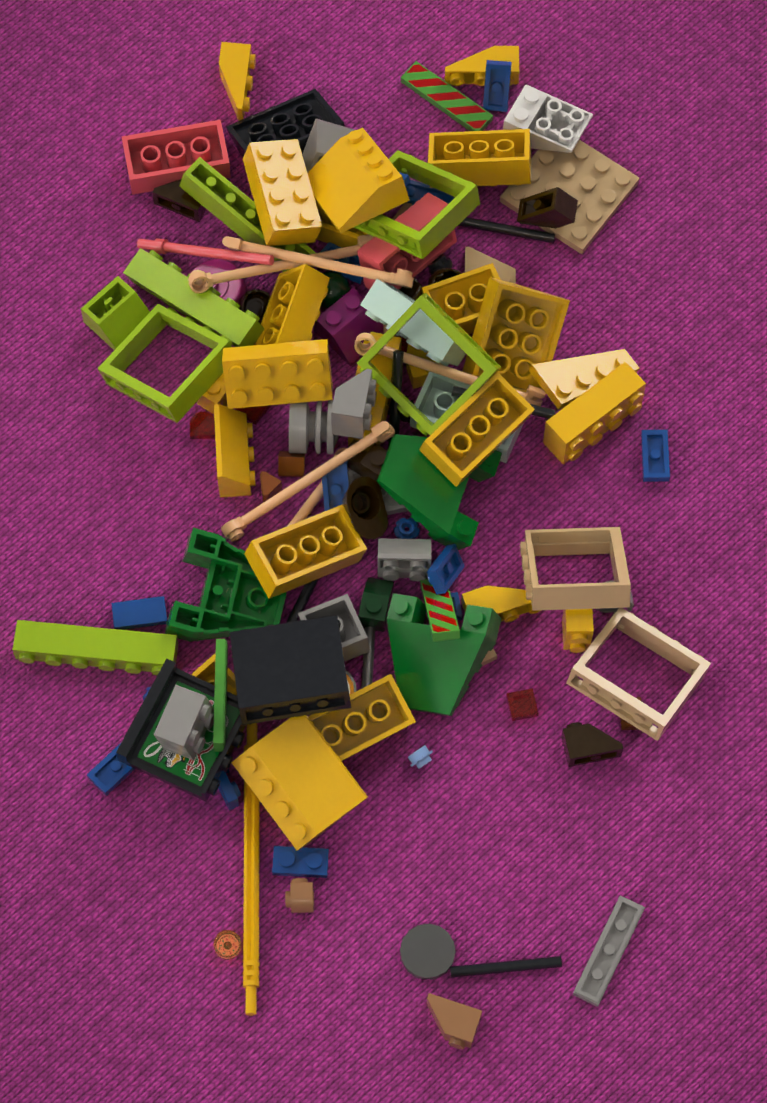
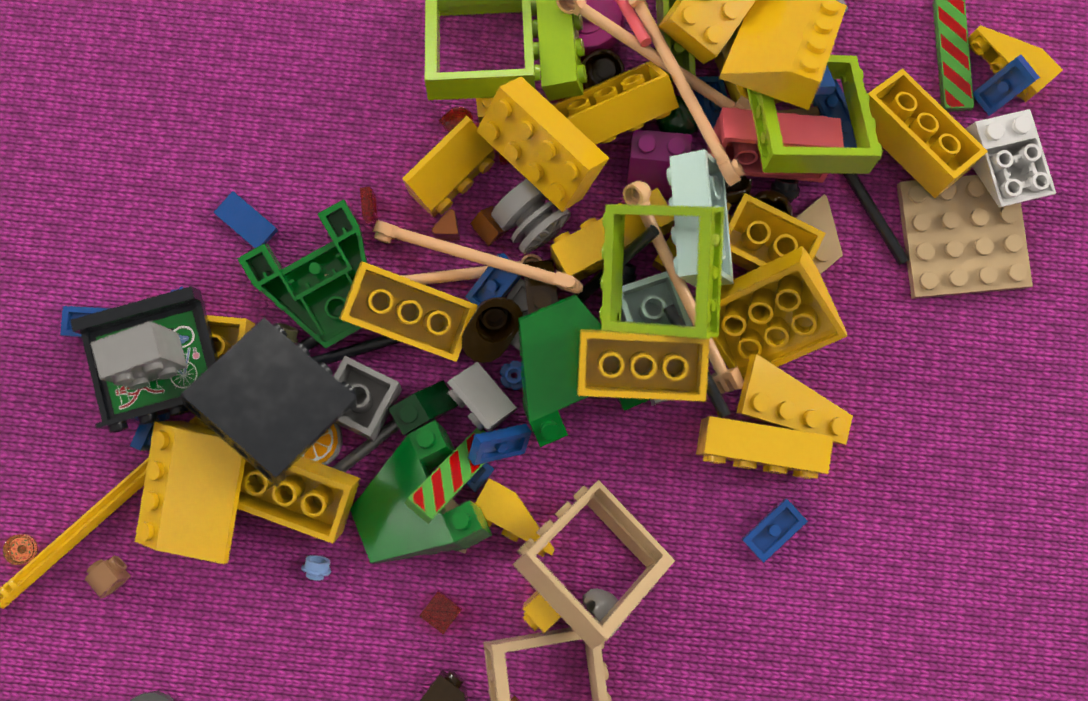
camera: 50 degrees right, 15 degrees up
lime brick [12,620,178,676] -> none
bright green tile [213,639,228,752] -> none
blue plate [272,846,329,878] -> none
light grey slope [331,369,377,439] -> none
dark brown slope [517,187,578,229] -> none
none -> clear red tile [360,187,378,223]

